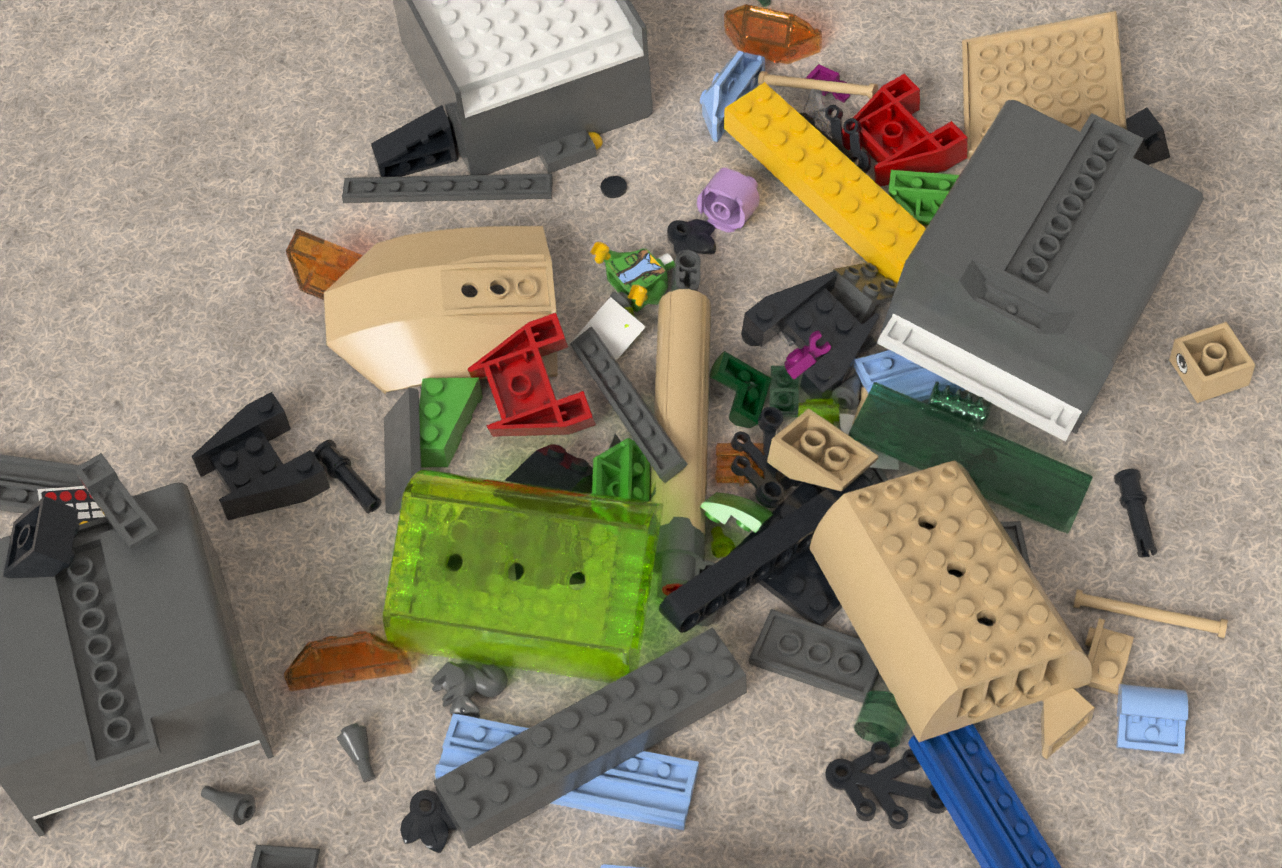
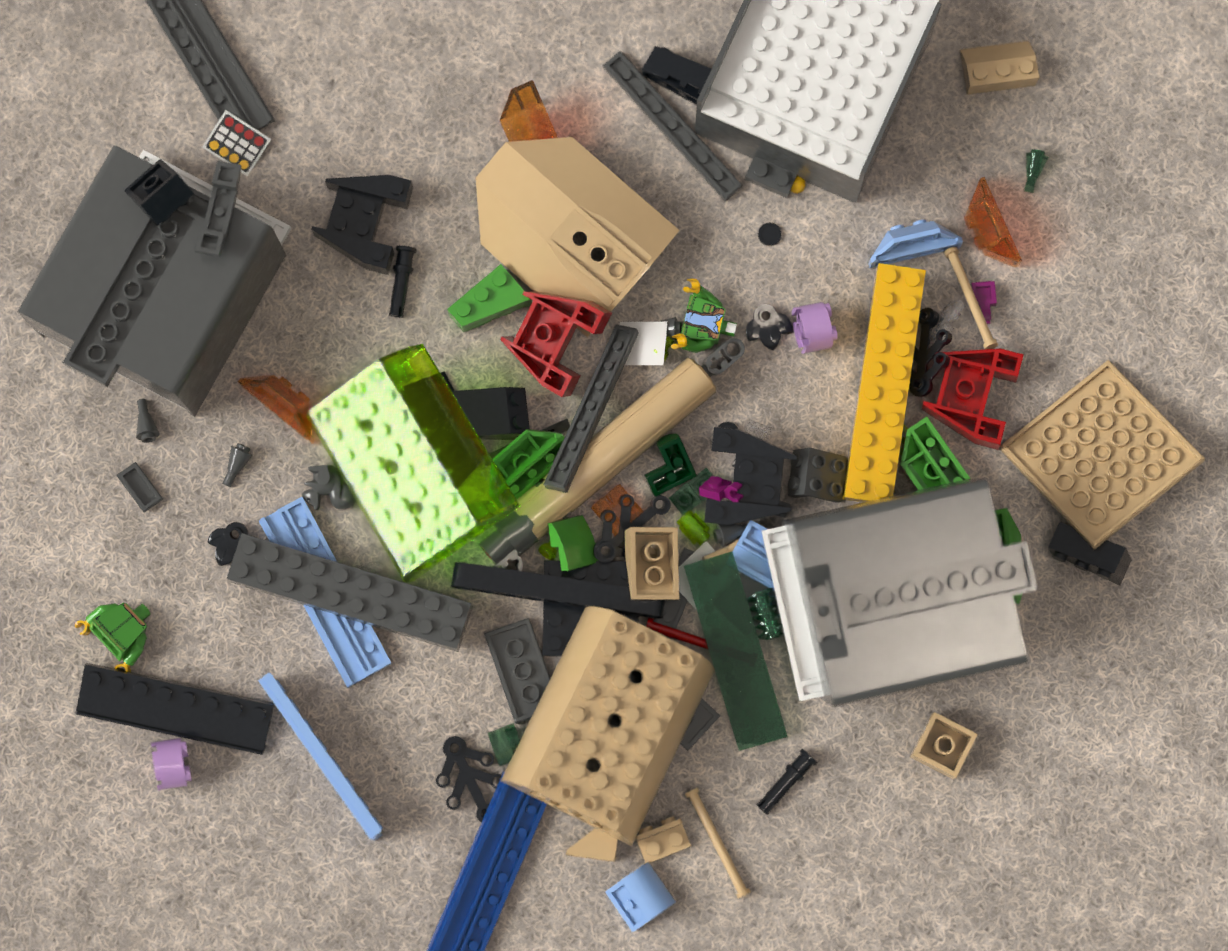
camera: 45 degrees right, 25 degrees up
dark grey tile [384,387,421,515] -> none

